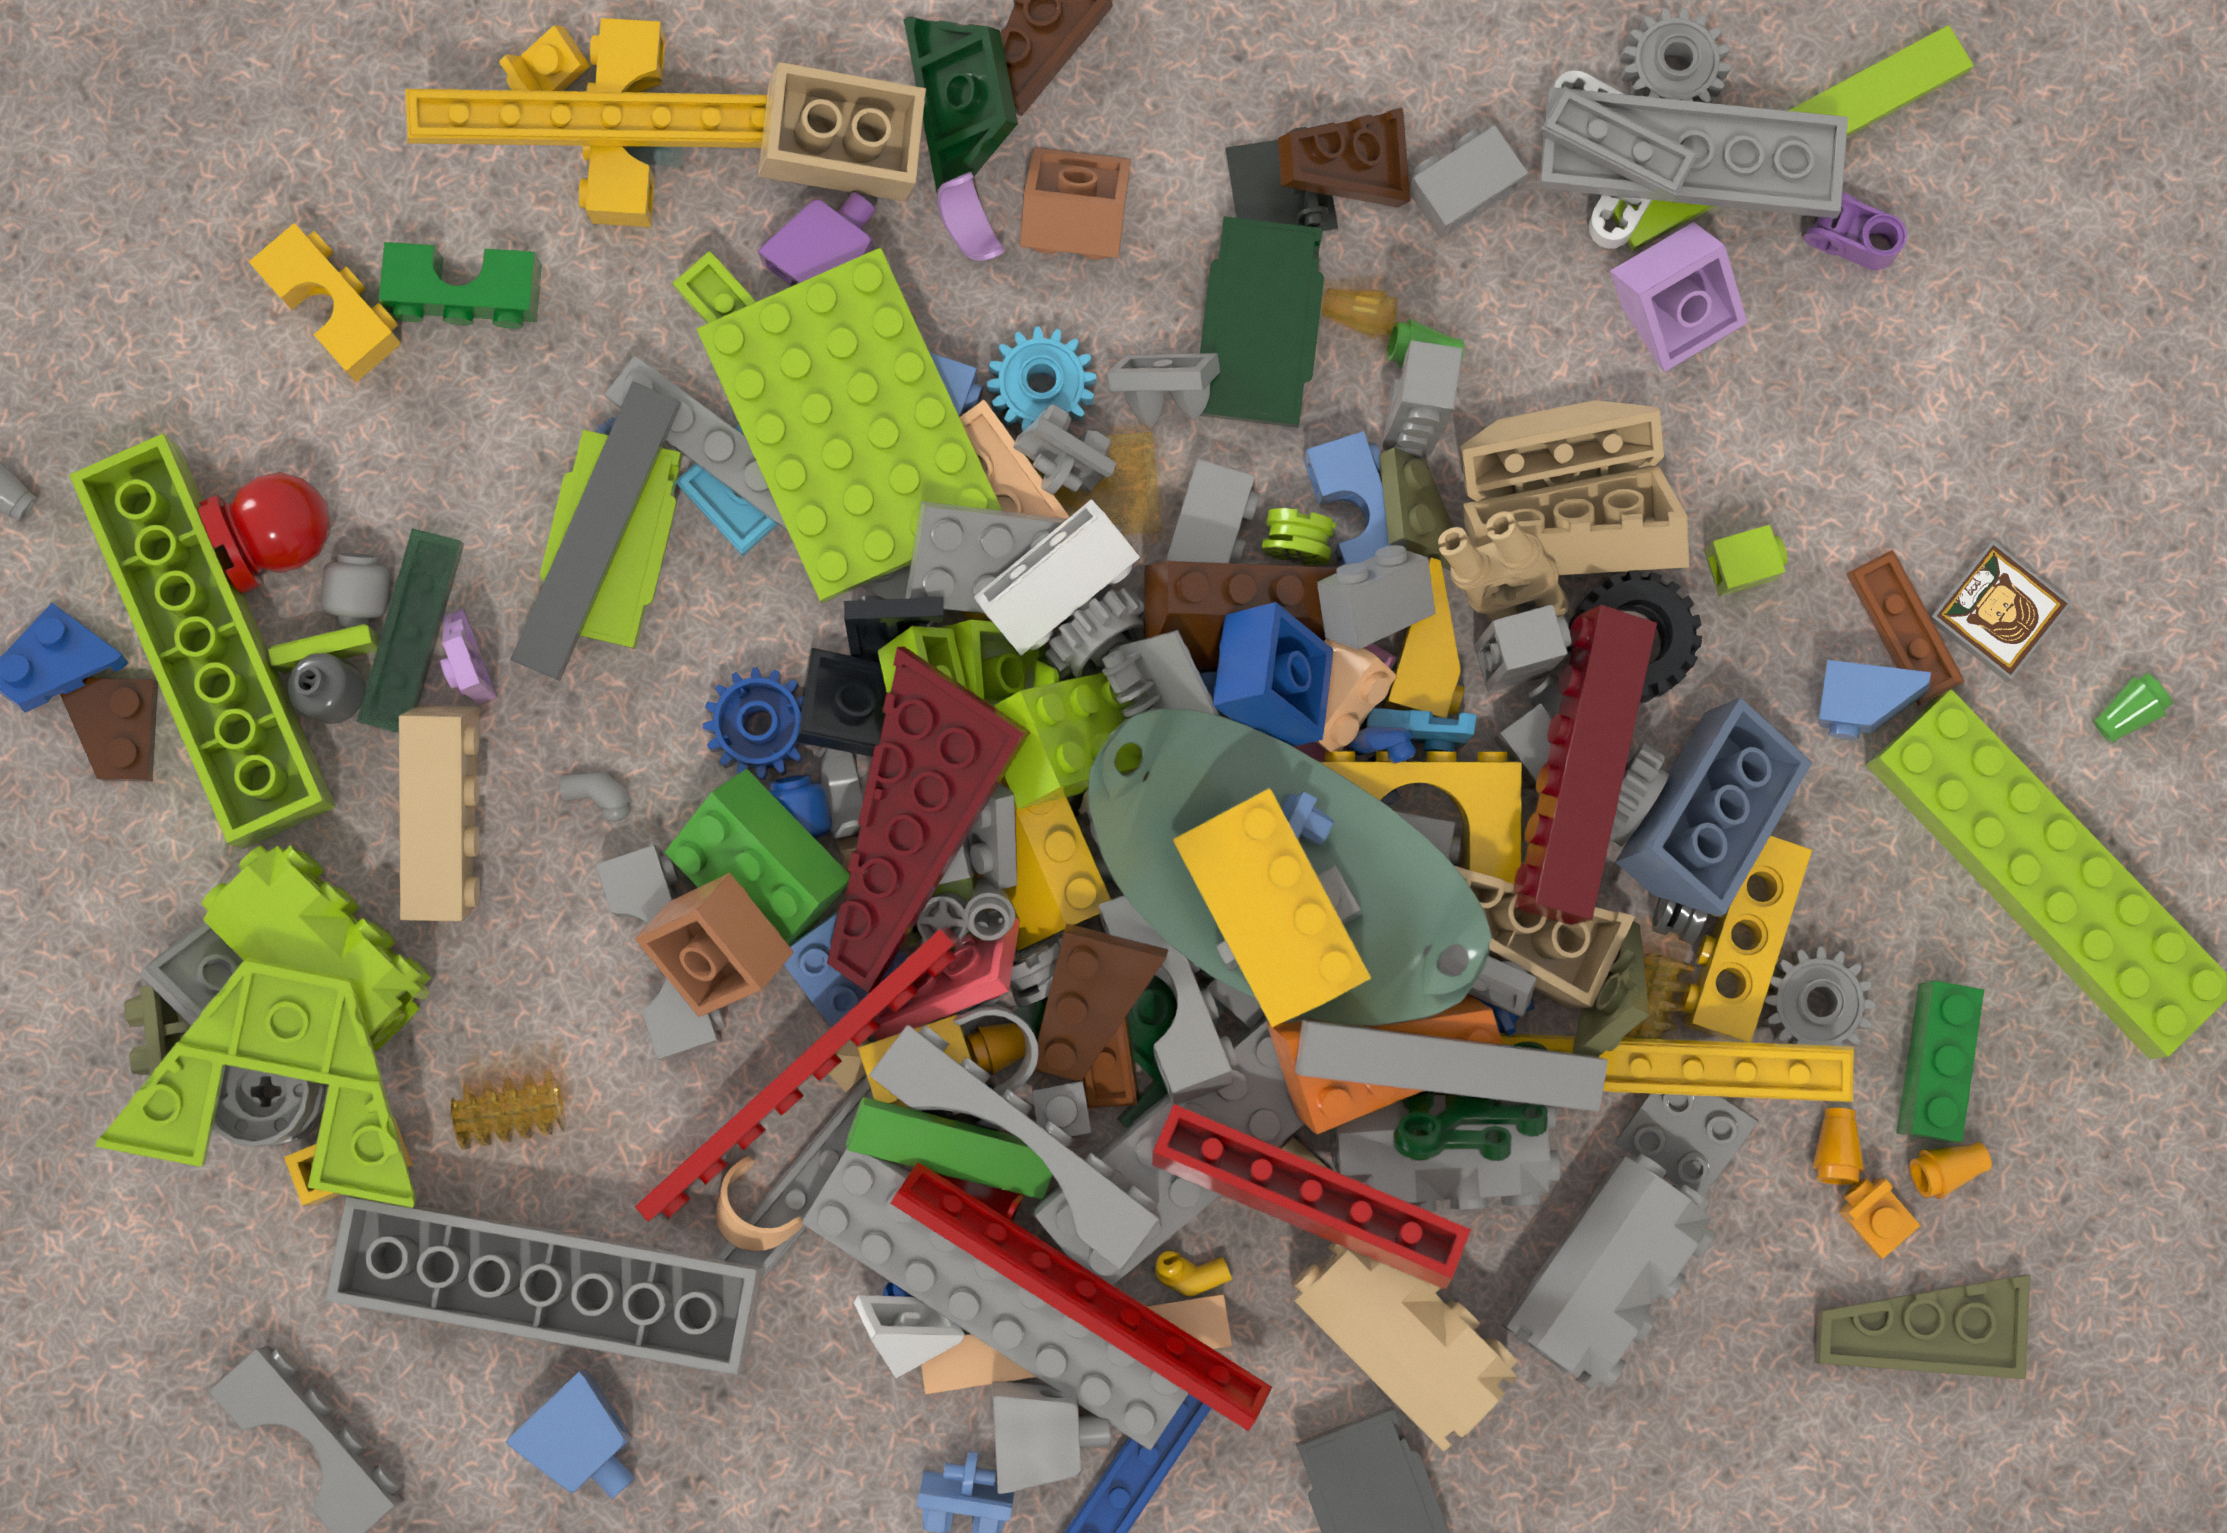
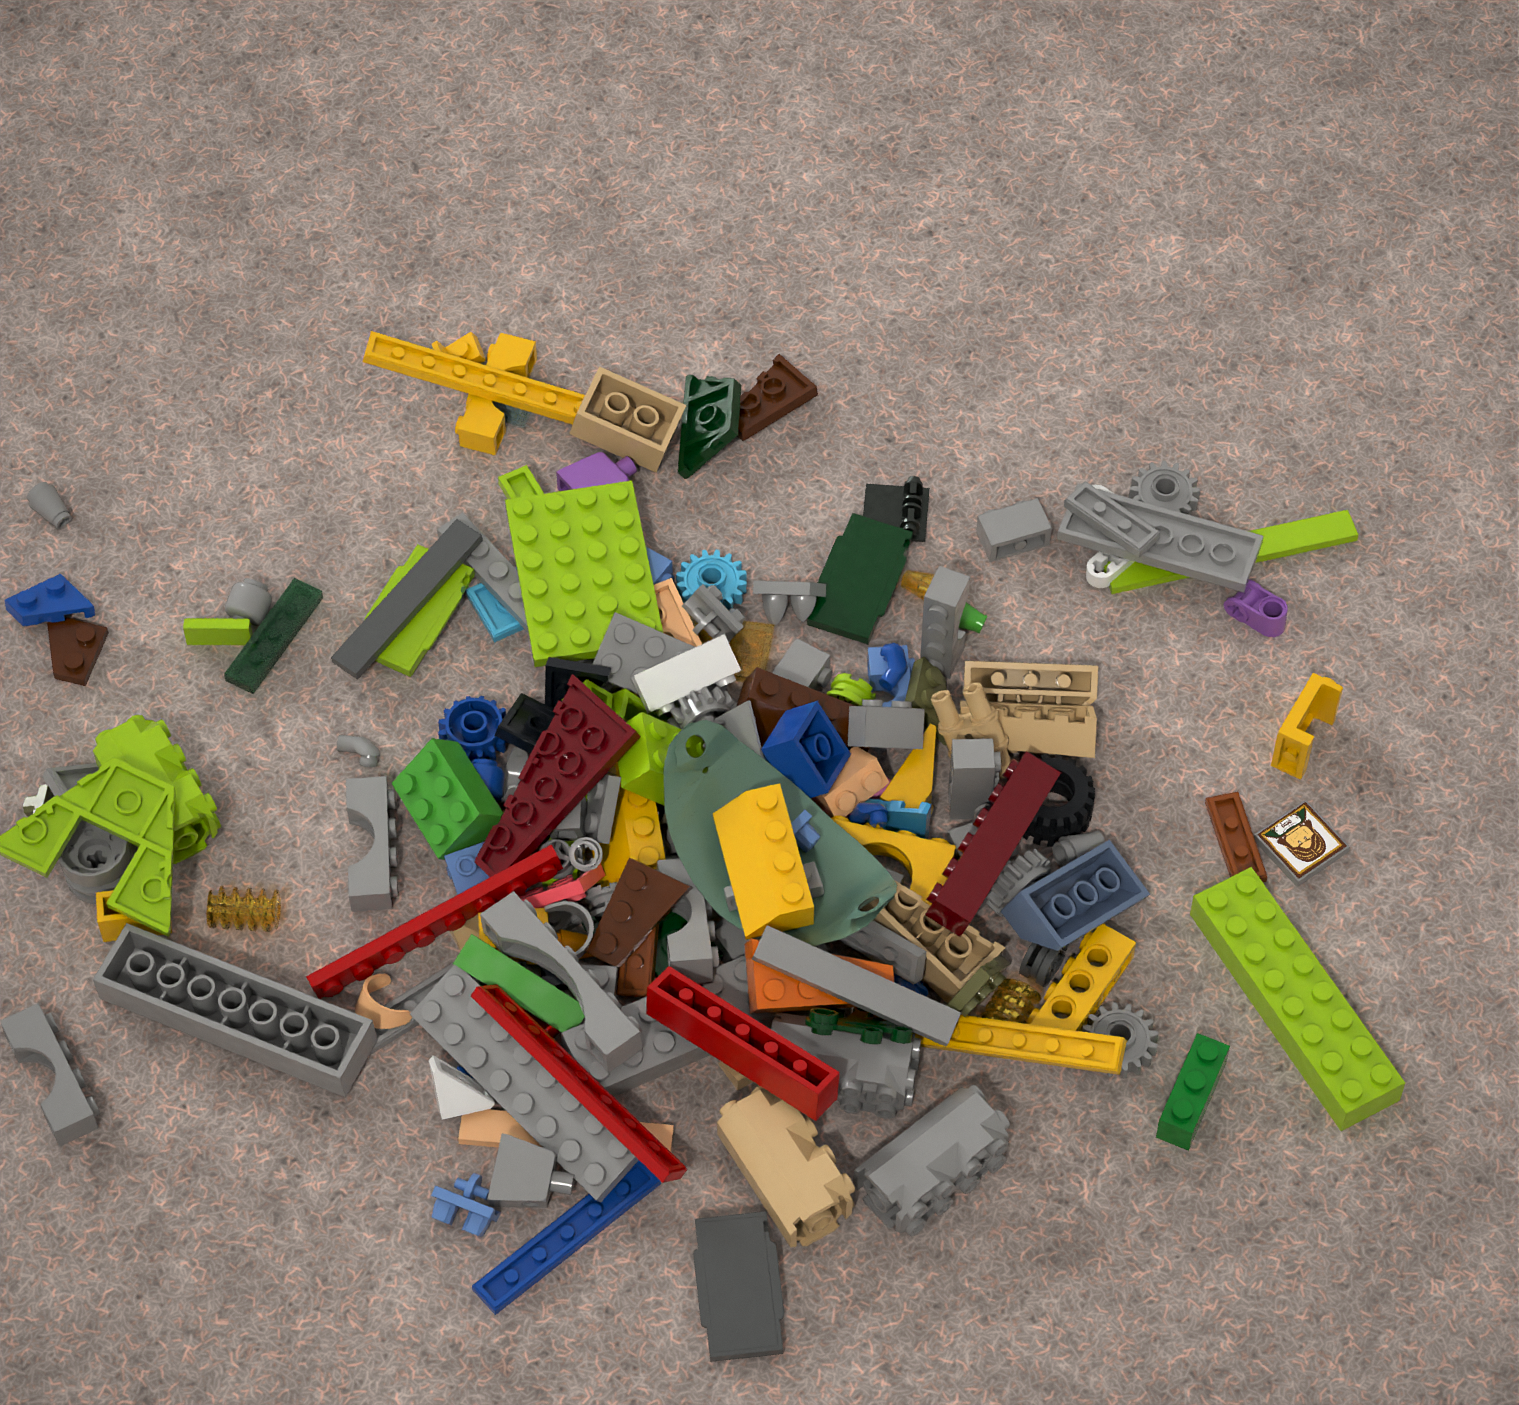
camera: 20 degrees right, 25 degrees down
lime brick [69,433,336,849] -> none
red tile [198,472,330,594] -> none
yellow arch [248,223,401,382] -> none
dark grey head [288,653,365,724] -> none
green arch [379,242,542,329] -> none
tan wedge [399,705,480,921] -> none
lavender wing [440,608,497,705] -> none
medium blue torso [505,1369,635,1500] -> none
nougat brick [635,873,794,1017] -> none
lavender helmet [937,171,1005,261] -> none
nougat slope [1020,148,1131,260] -> none
yellow arm [1155,1250,1232,1297] -> none
reddish brown wing [1278,108,1411,207] -> none
lavender slope [1610,222,1748,372] -> none
light grey hinge [1615,1094,1759,1196] -> none
lime brick [1704,525,1788,597] -> none
light orange cone [1812,1108,1865,1185] -> none
olive wing [1815,1274,2030,1379] -> none
medium blue slope [1819,660,1931,740] -> none
light orange bracket [1838,1177,1921,1259] -> none
light orange cone [1909,1142,1992,1199] -> none
bright green cone [2093,673,2173,744] -> none
none -> blue arm [879,643,908,691]
none -> light grey cone [1053,831,1105,867]
none -> yellow panel [1271,673,1343,780]

